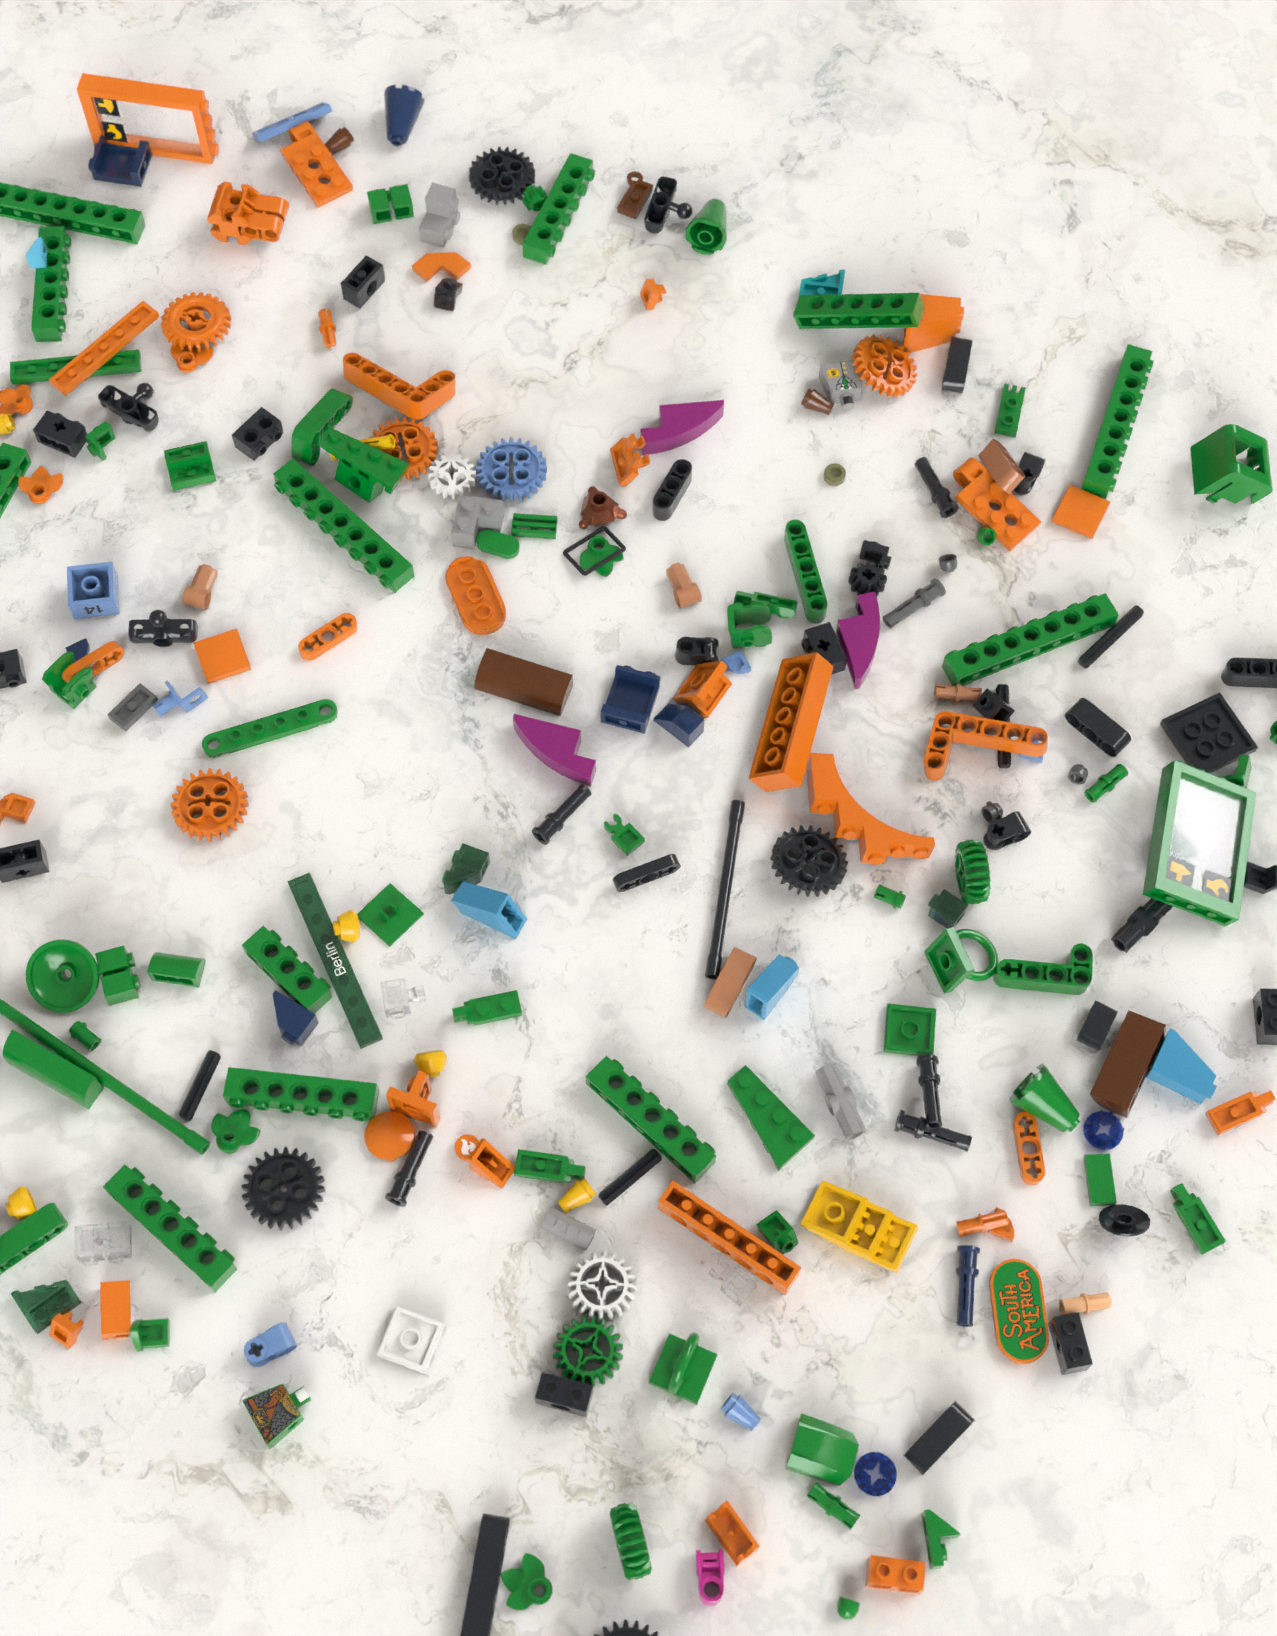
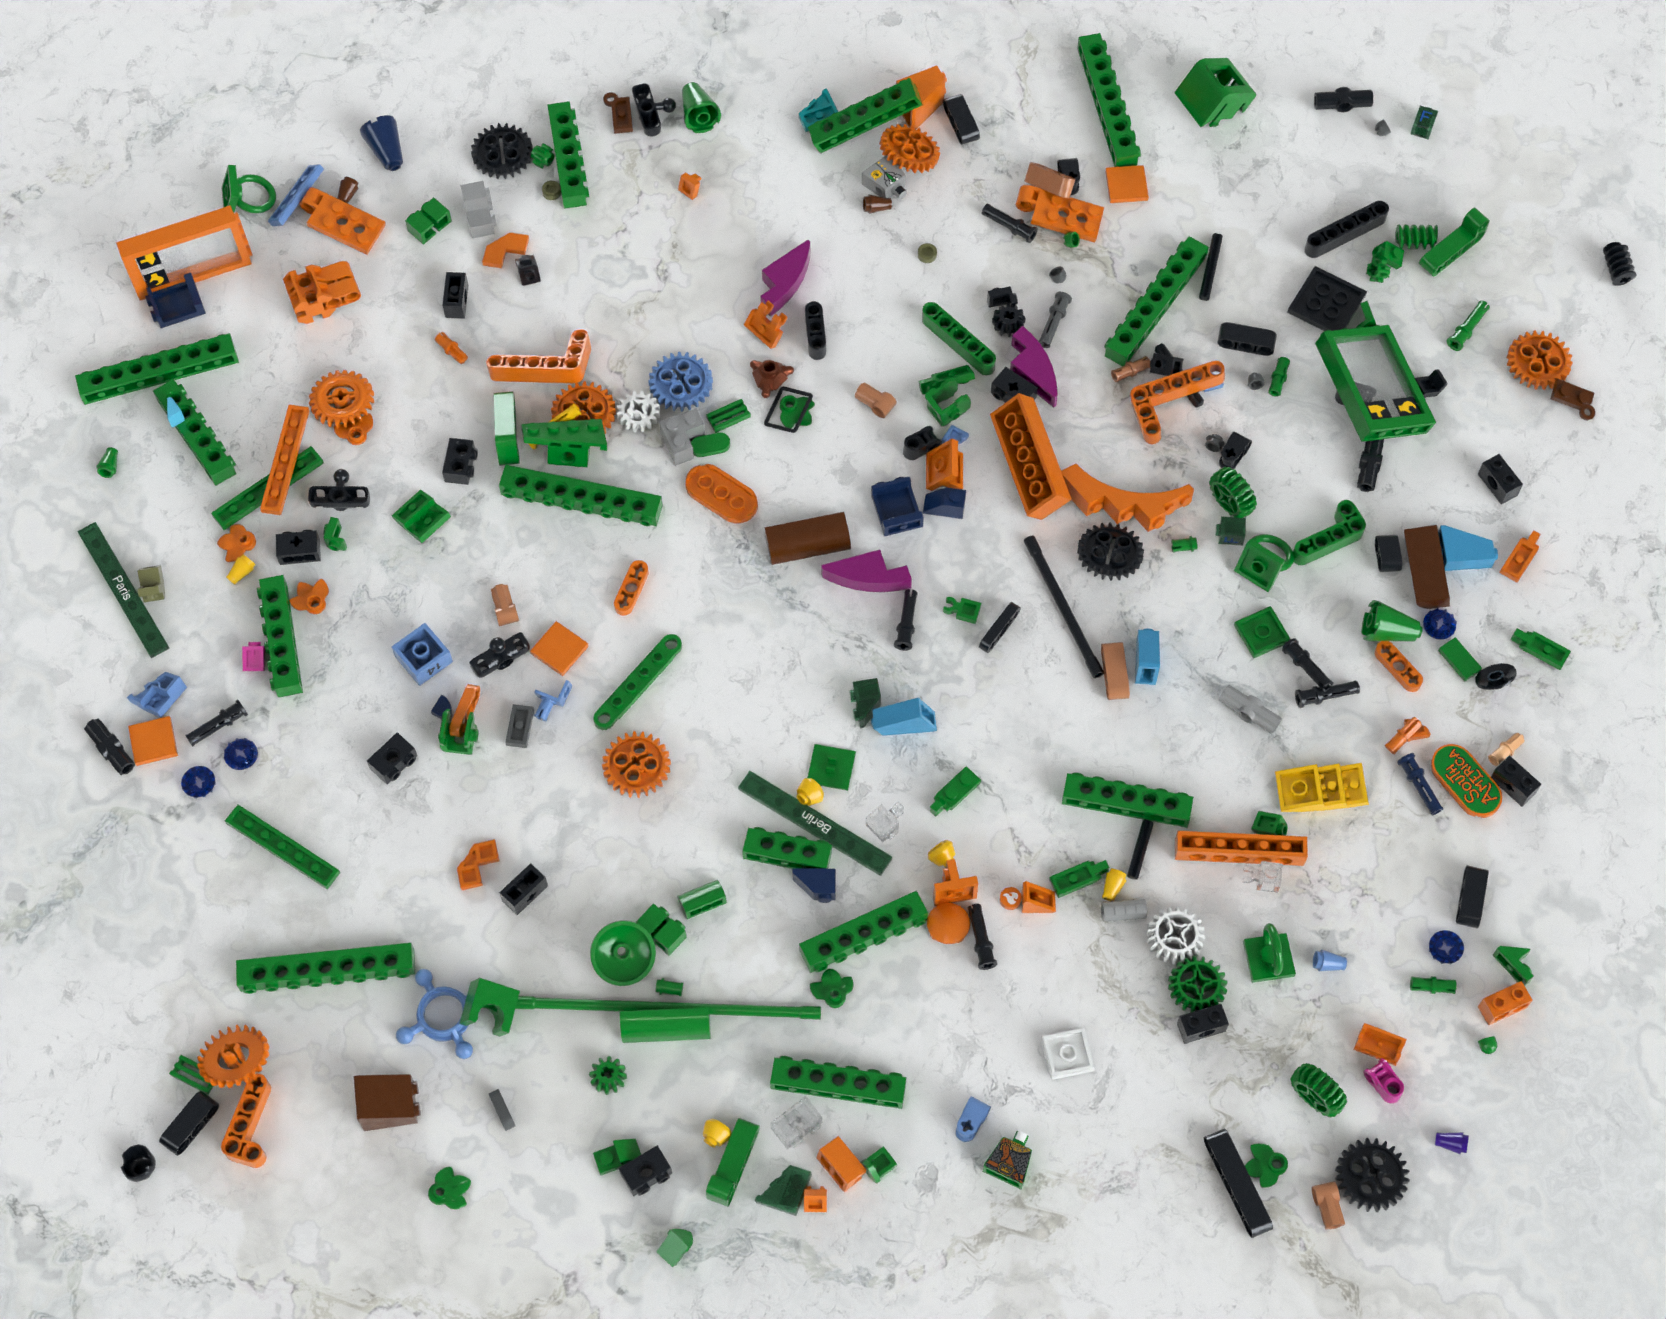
camera: 30 degrees left, 0 degrees up
black axle [179,1050,221,1121] -> none
black gear [241,1147,325,1230] -> none
green wing [727,1065,815,1171] -> none
green slope [786,1414,859,1486] -> none
green hinge [994,383,1026,437] -> none
none -> green tile [221,165,276,213]

